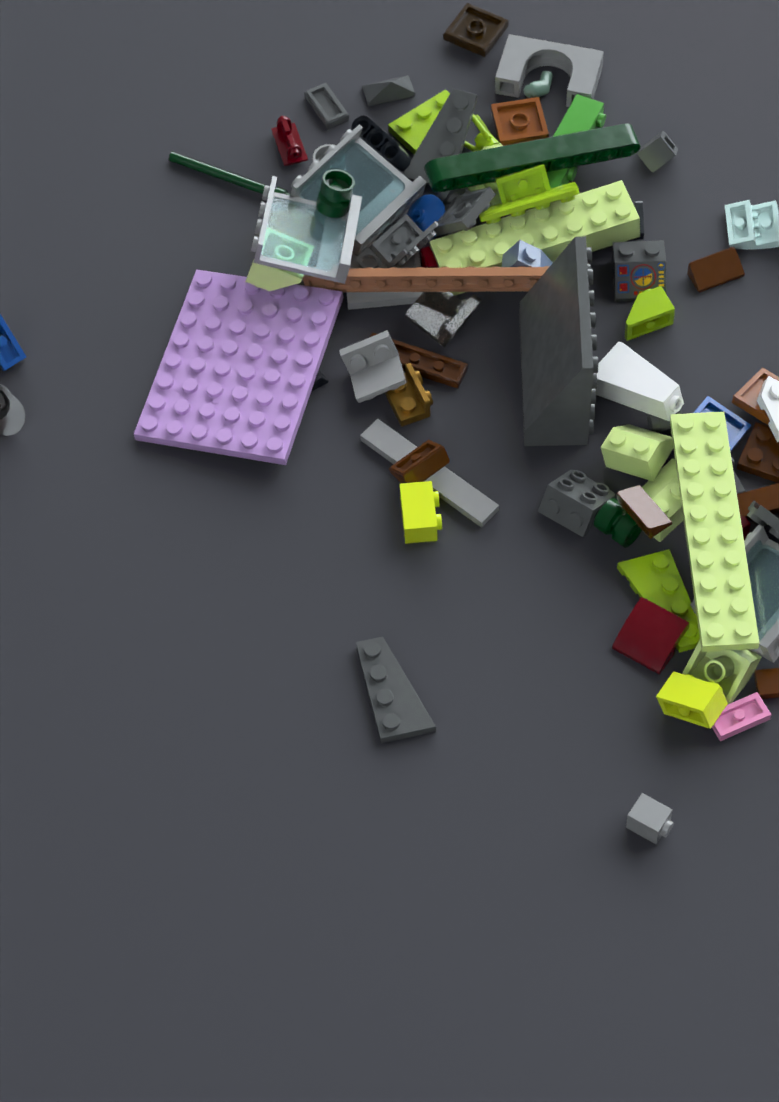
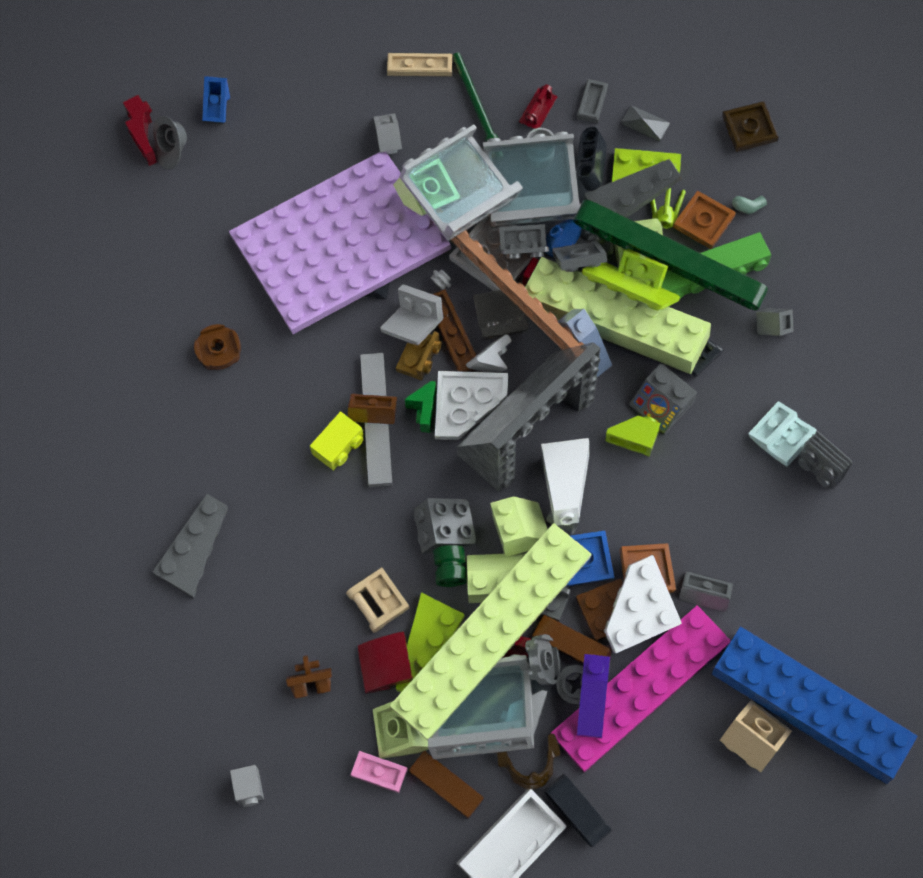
camera: 45 degrees right, 10 degrees up
dark green wheel [316,169,355,218] -> none
light grey arch [495,34,604,107] -> none
slope [616,485,672,539] -> none
neon yellow brick [656,671,728,729] -> none
reddish brown slope [687,247,745,293] -> none
none -> reddish brown plate [194,324,241,370]
none -> reddish brown hips [286,655,332,699]
none -> tan plate [346,568,410,633]
none -> light grey slope [374,113,402,154]
none -> tan tile [387,53,452,76]
none -> green slope [405,381,436,433]
none -> light grey plate [430,270,451,290]
none -> white plate [435,371,508,440]
none -> light grey slope [465,334,512,373]

